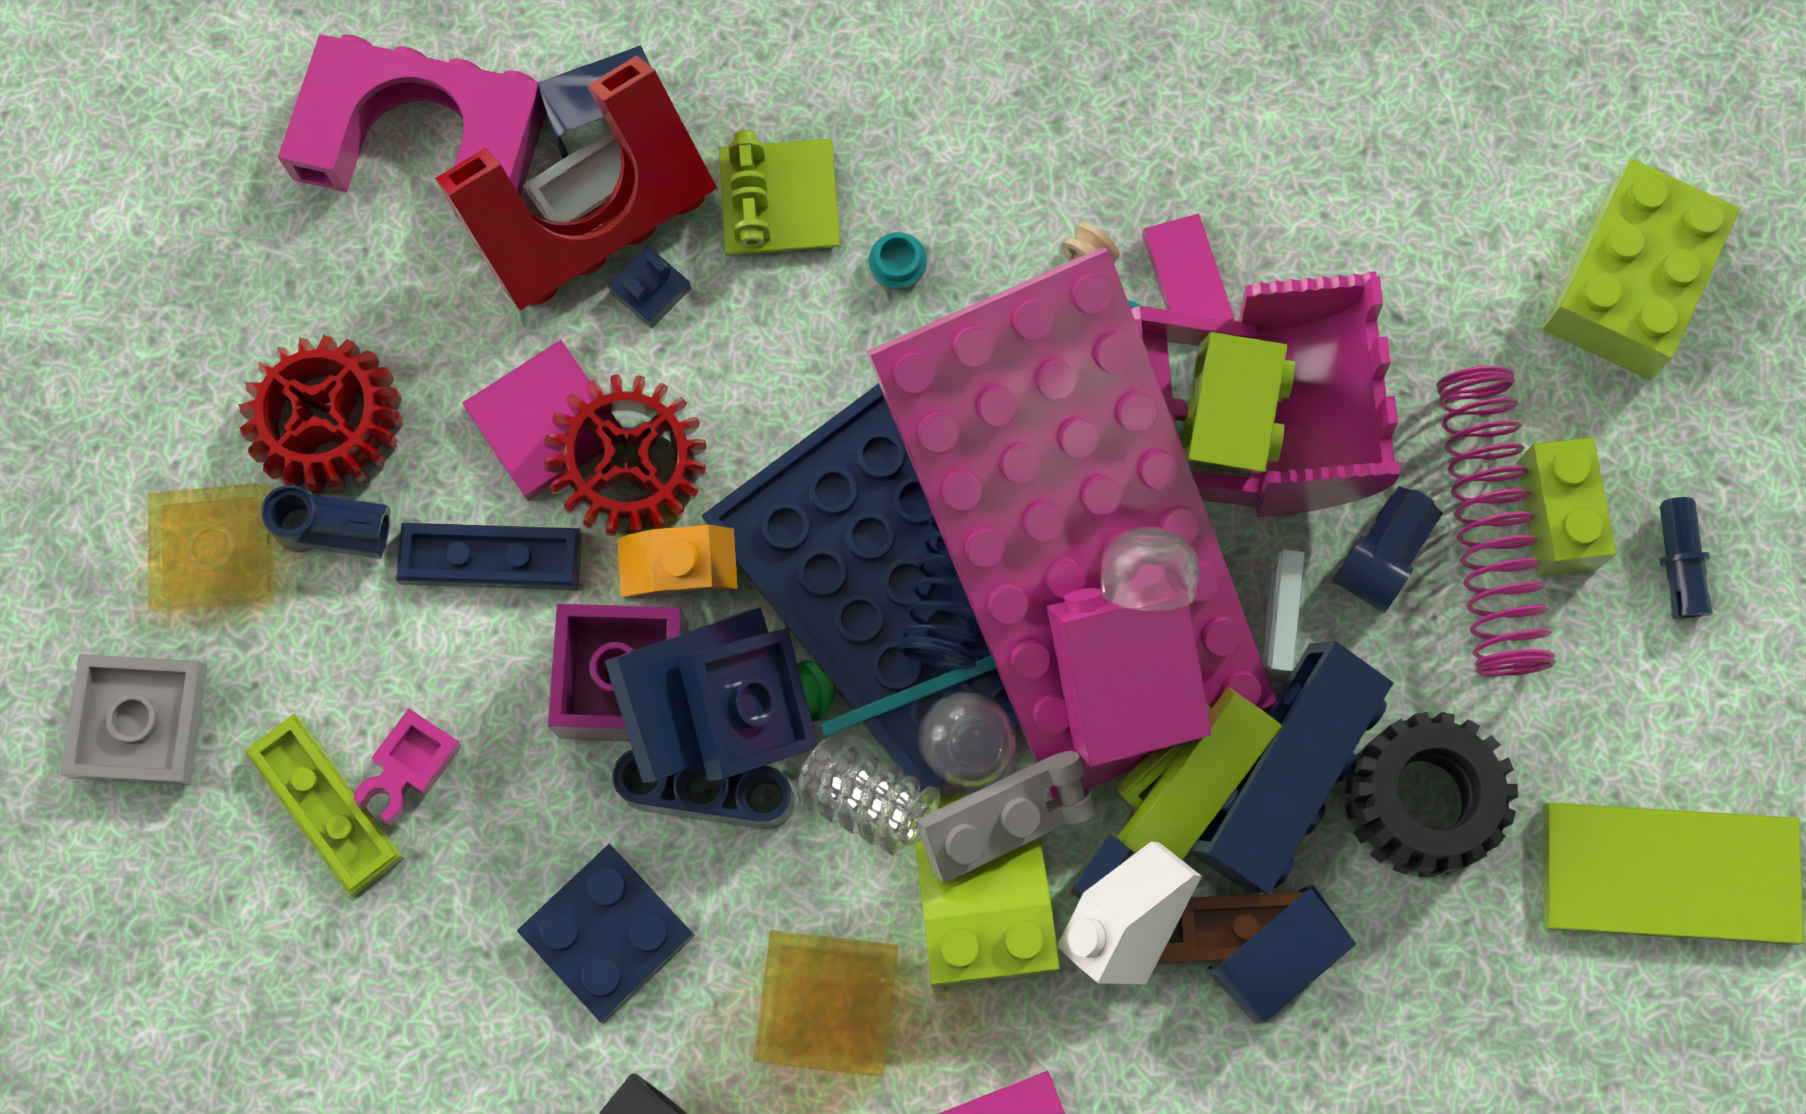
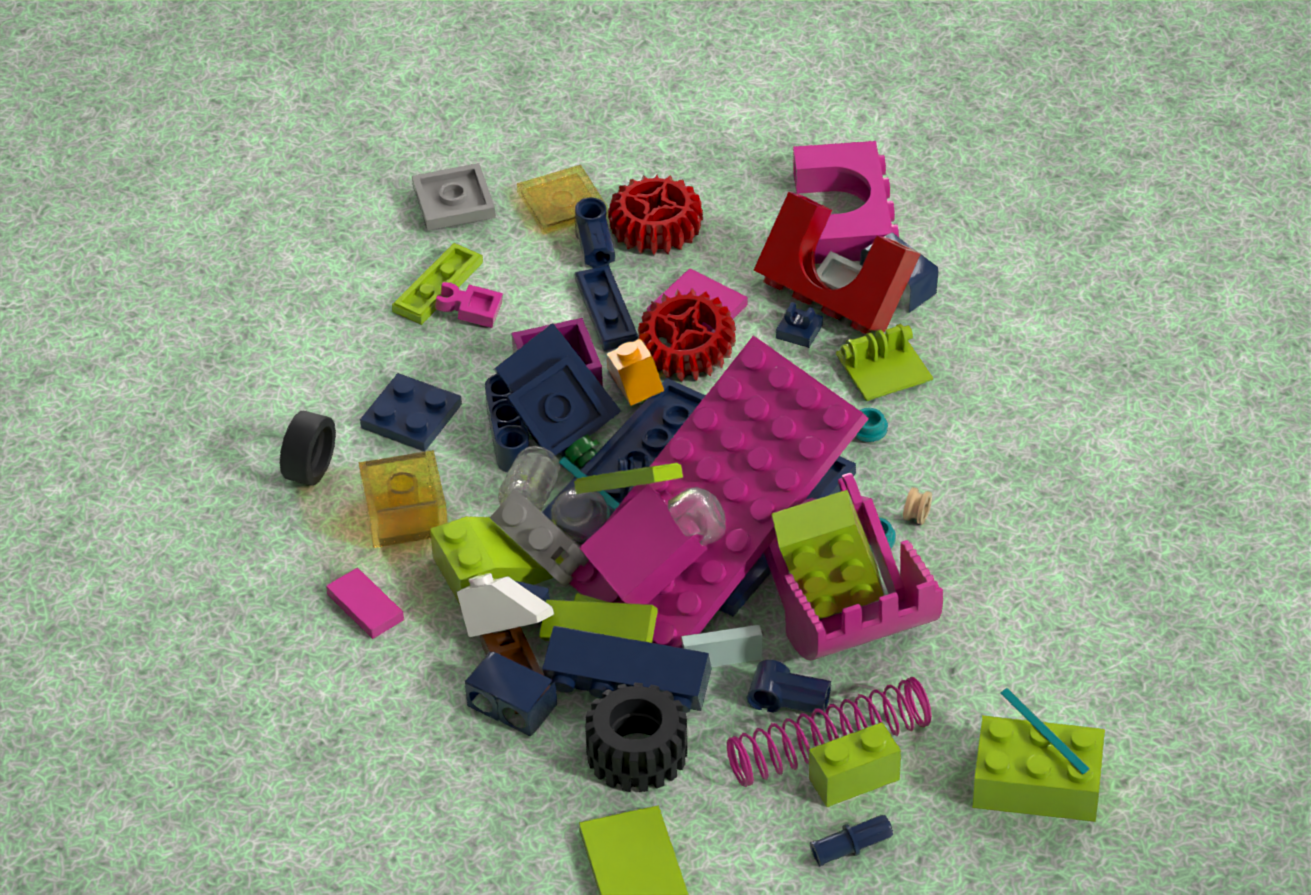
camera: 70 degrees right, 30 degrees down
dark pink tile [1142,213,1235,321] -> none
none -> lime tile [574,463,683,494]
none -> teal piece [1000,688,1090,775]

